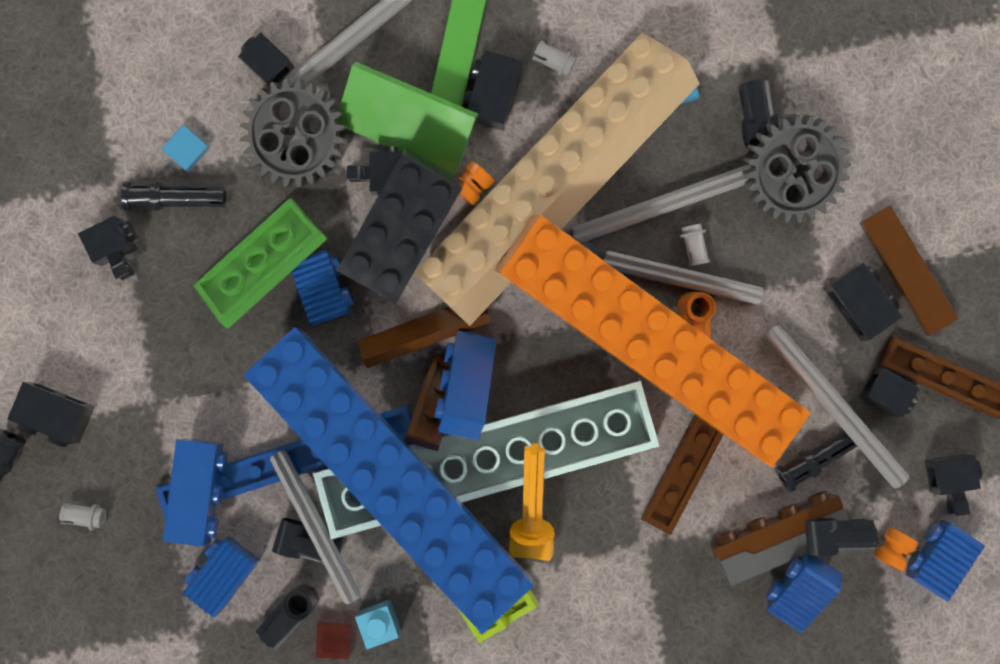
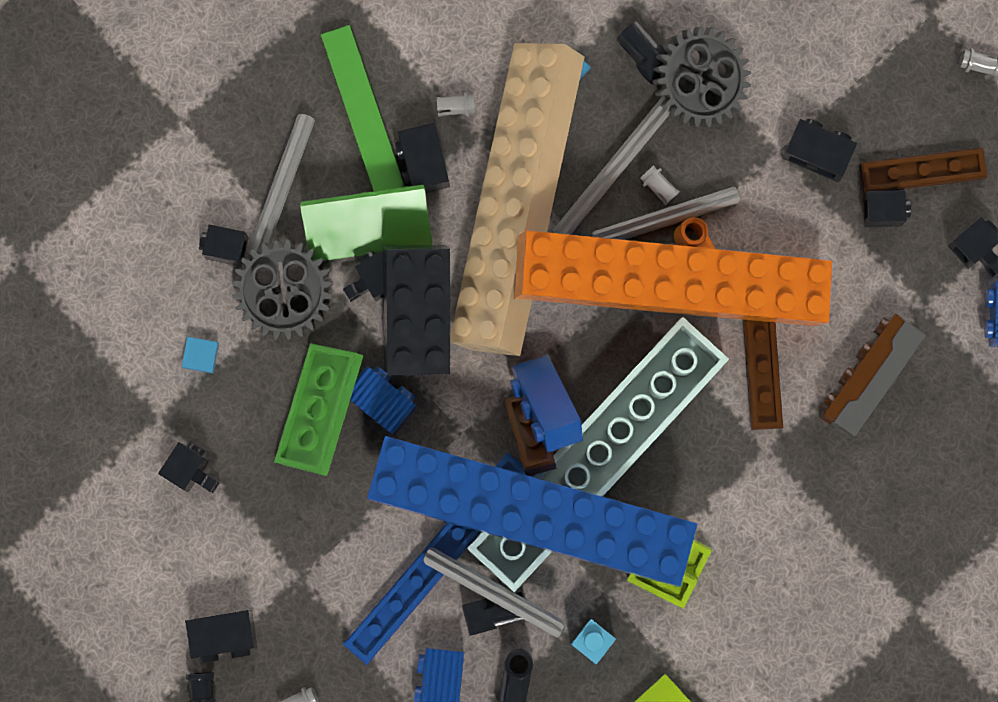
camera: 30 degrees left, 5 degrees down
black pin [121,181,226,211] -> none
blue brick [163,438,228,546] -> none
clear red tile [315,622,352,659] -> none
reddish brown tile [358,306,492,368] -> none
orange wheel [459,161,495,207] -> none
light orange piece [509,443,555,561] -> none
light grey axle [765,325,909,489] -> none
blue brick [766,554,842,633] -> none
black pin [774,421,872,493] -> none
black piece [805,518,878,556] -> none
reddish brown tile [859,205,958,336] -> none
orange wheel [873,526,919,572] -> none

